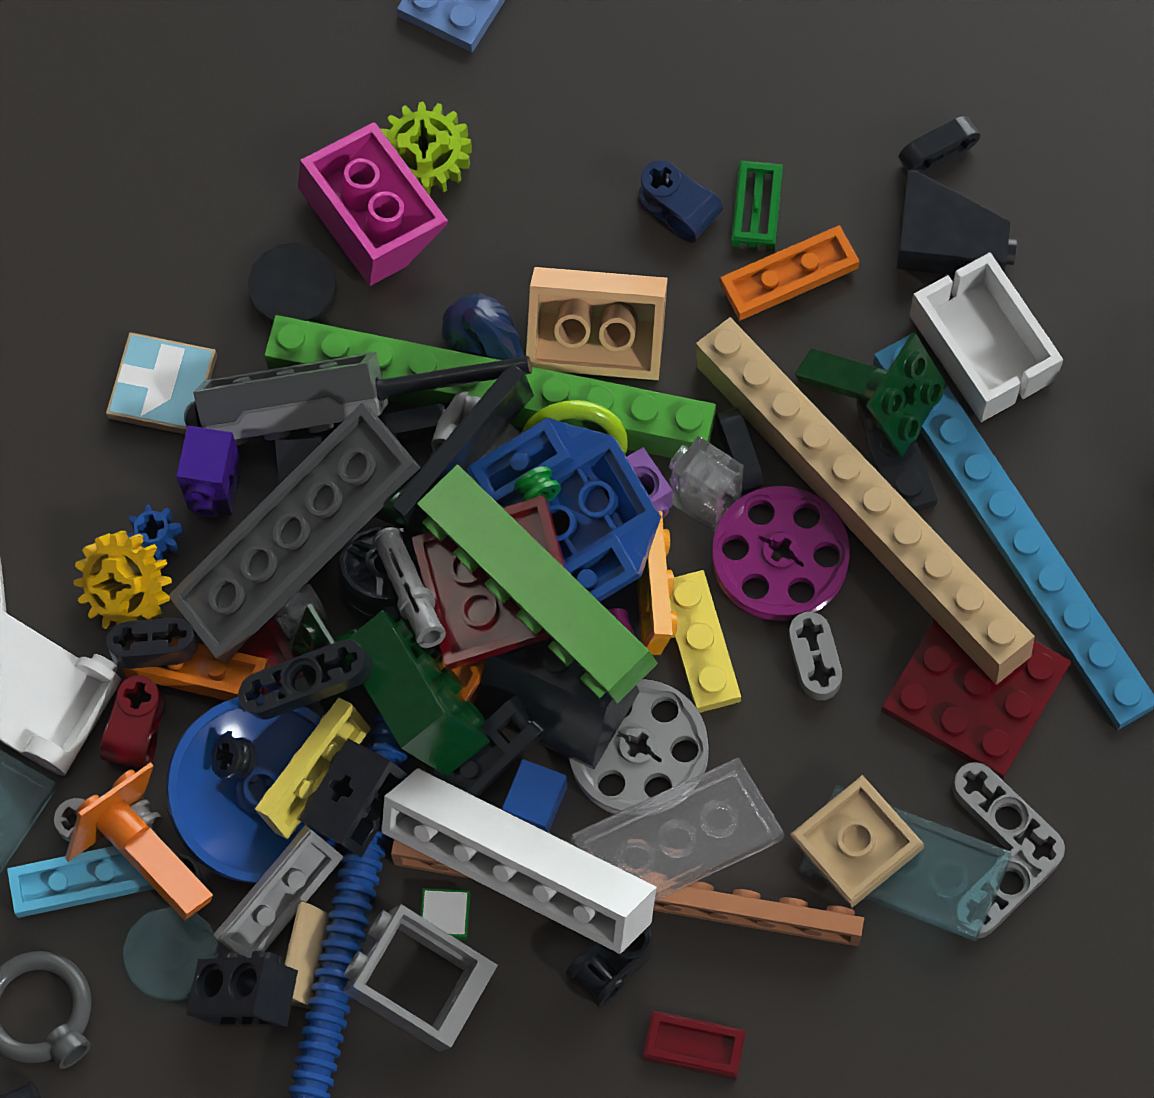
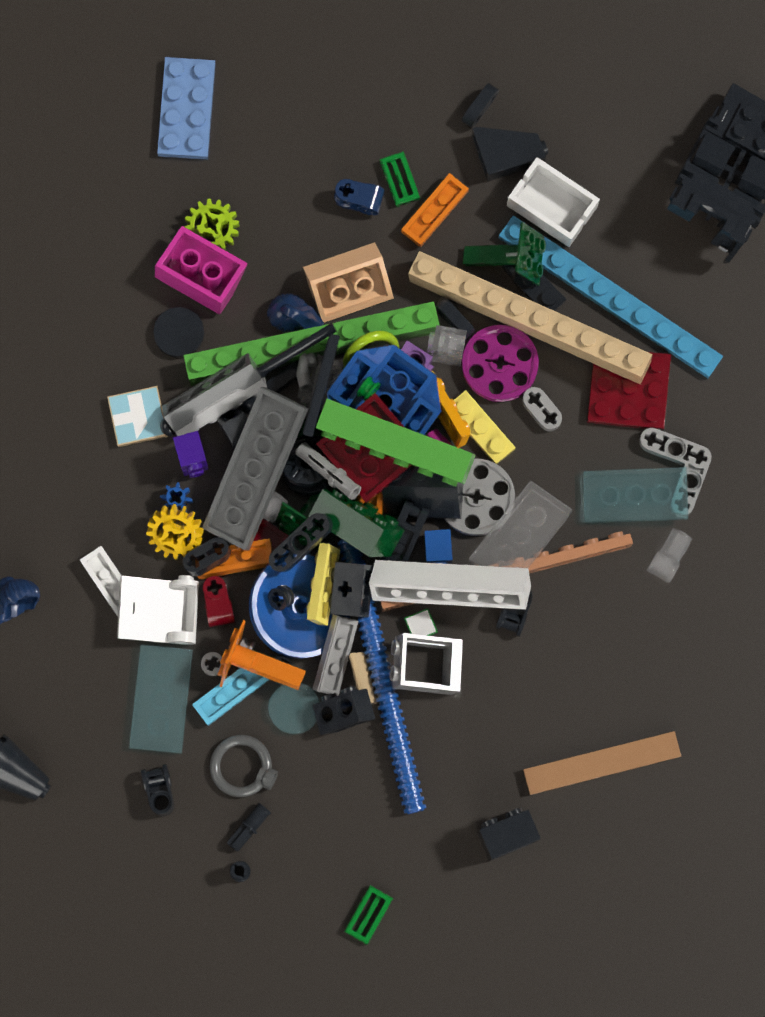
camera: 30 degrees left, 10 degrees up
dark red tile [643,1010,746,1080] -> none
tan tile [790,775,925,908] -> none
none -> clear piece [647,528,692,583]

